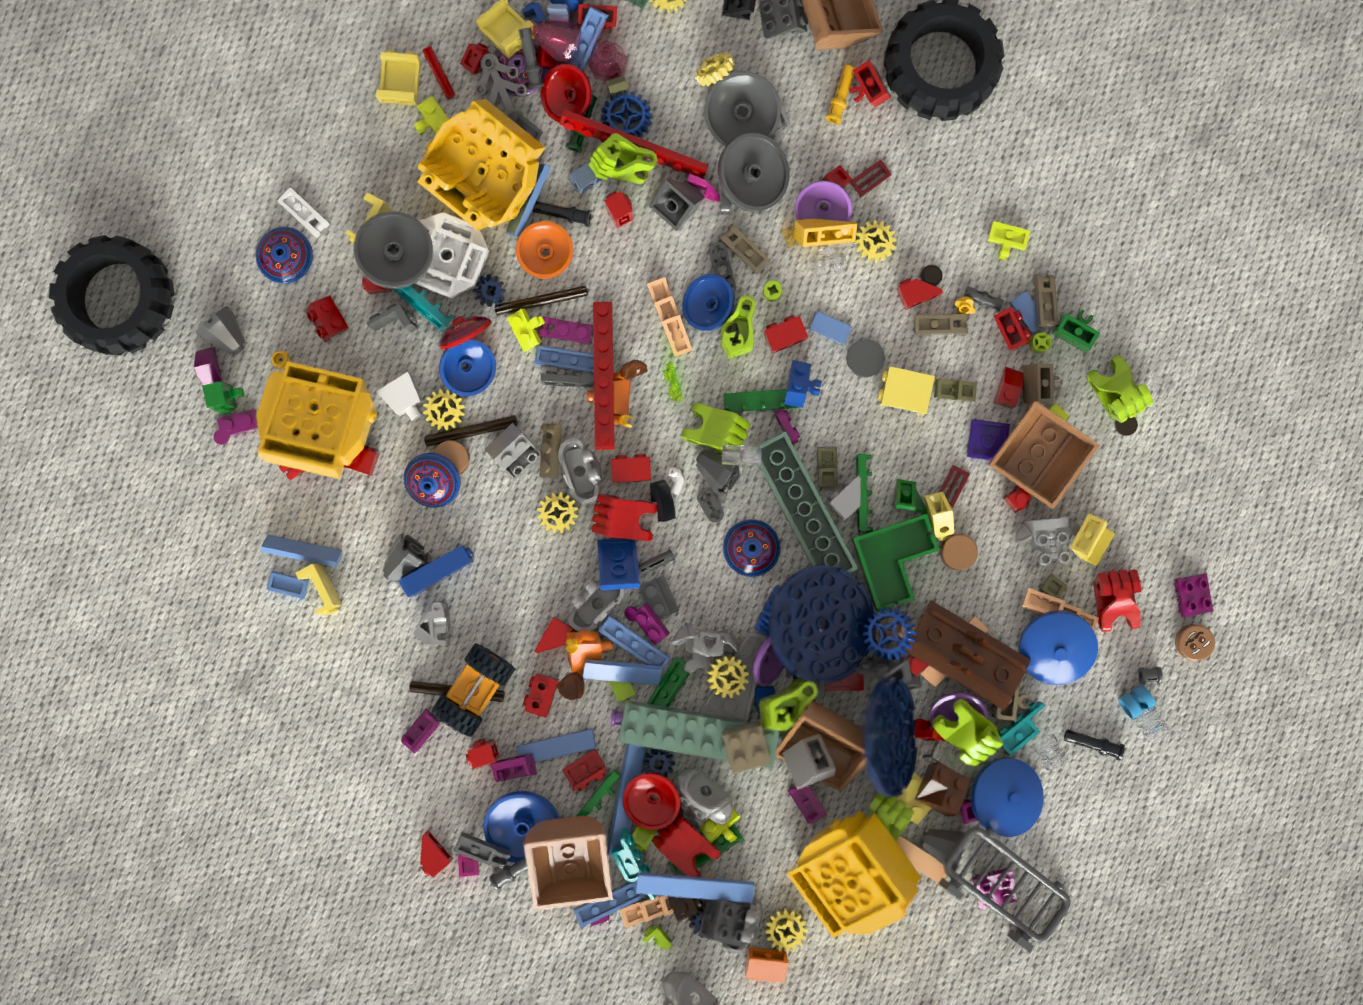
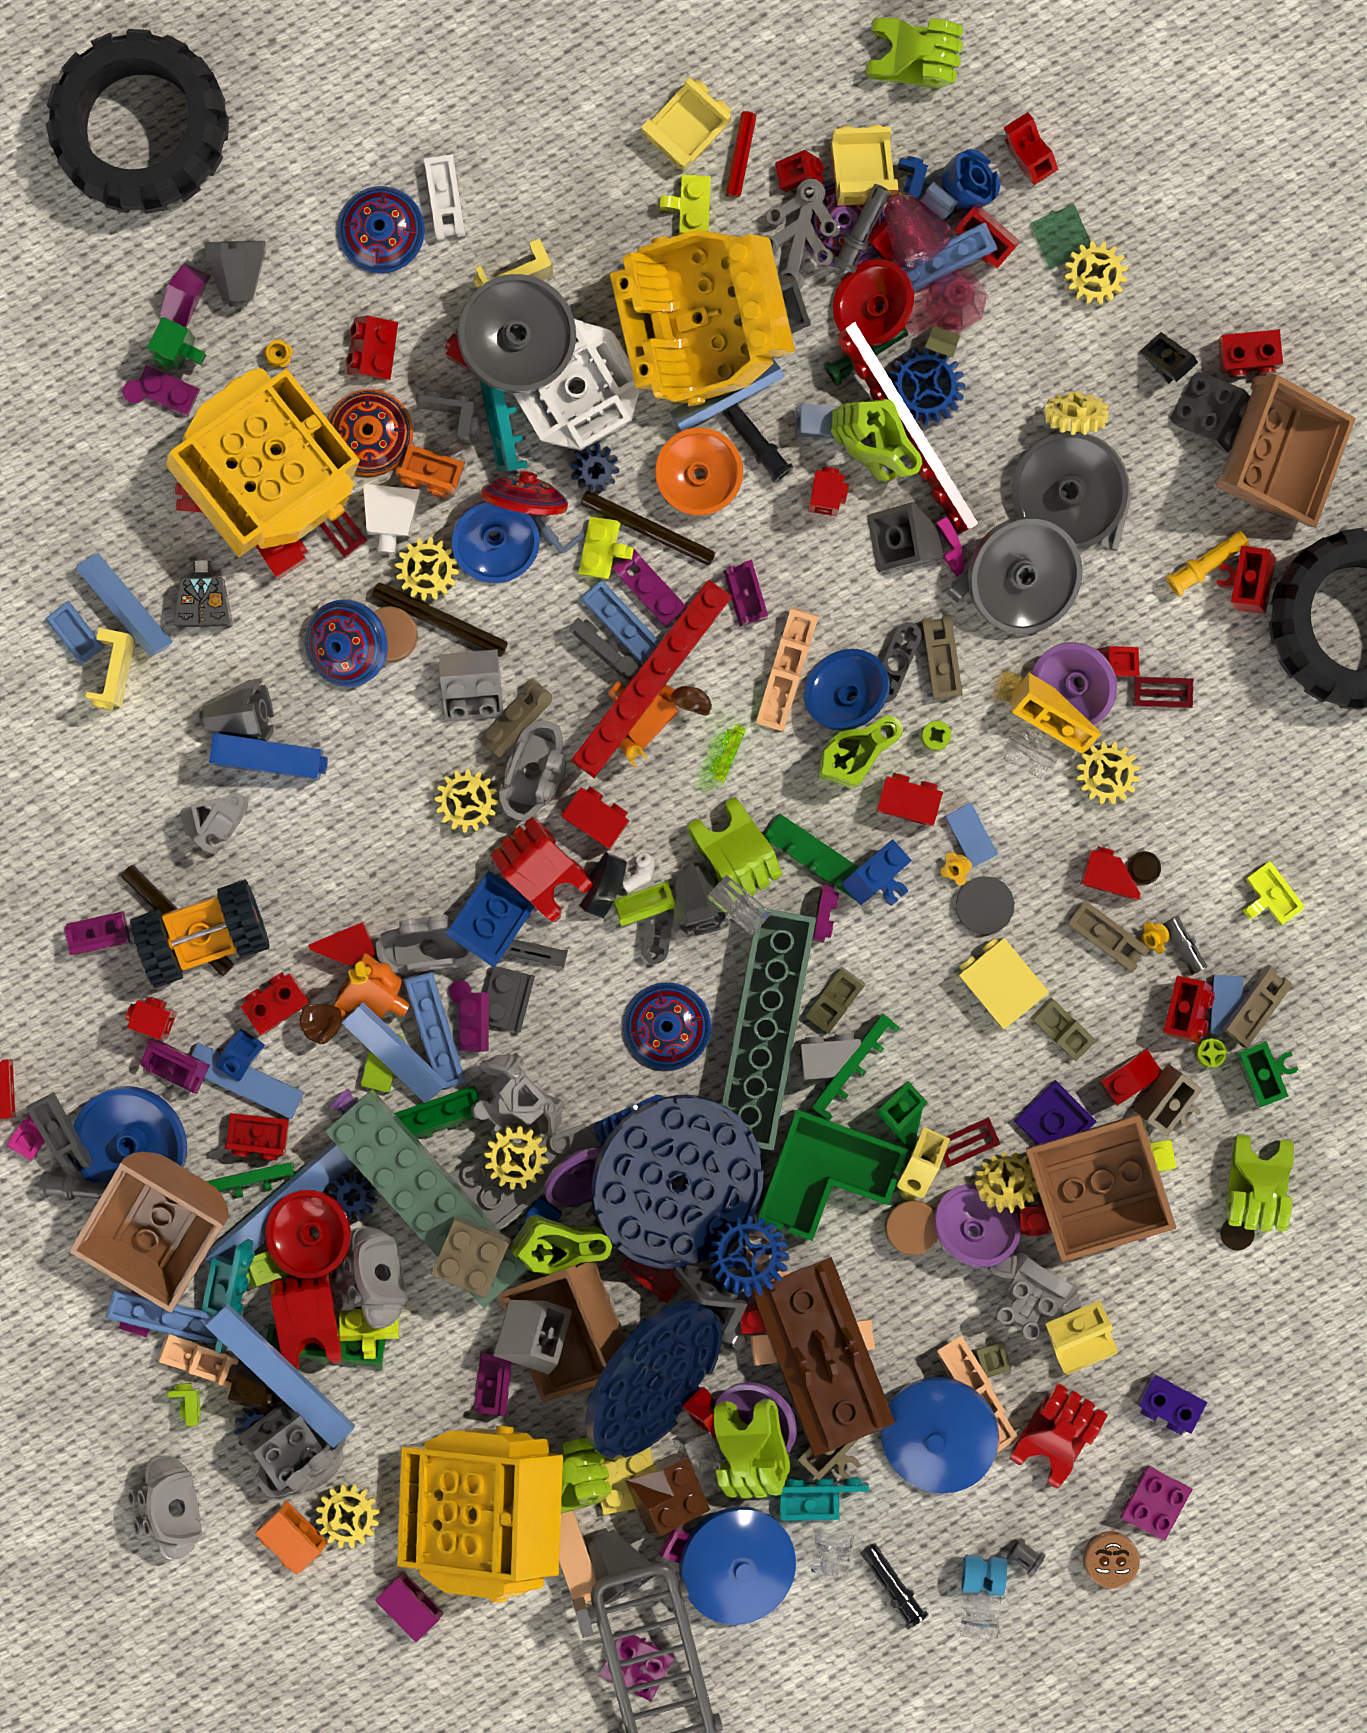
camera: 30 degrees right, 0 degrees up
none -> dark grey torso [174,560,233,628]
none -> blue bracket [216,1029,265,1081]
none -> dark red tile [319,511,368,559]
none -> dish [328,389,413,477]
none -> magenta hinge [375,1571,444,1642]
none -> orange bracket [395,444,465,499]
none -> sand blue piece [535,515,586,553]
none -> lime tile [613,881,675,927]
none -> magenta hinge [723,559,768,627]
none -> medium lavender dish [934,1184,1021,1267]
none -> yellow plate [940,852,972,885]
none -> light yellow gear [975,1152,1039,1213]
none -> dark purple brick [1136,1373,1208,1435]

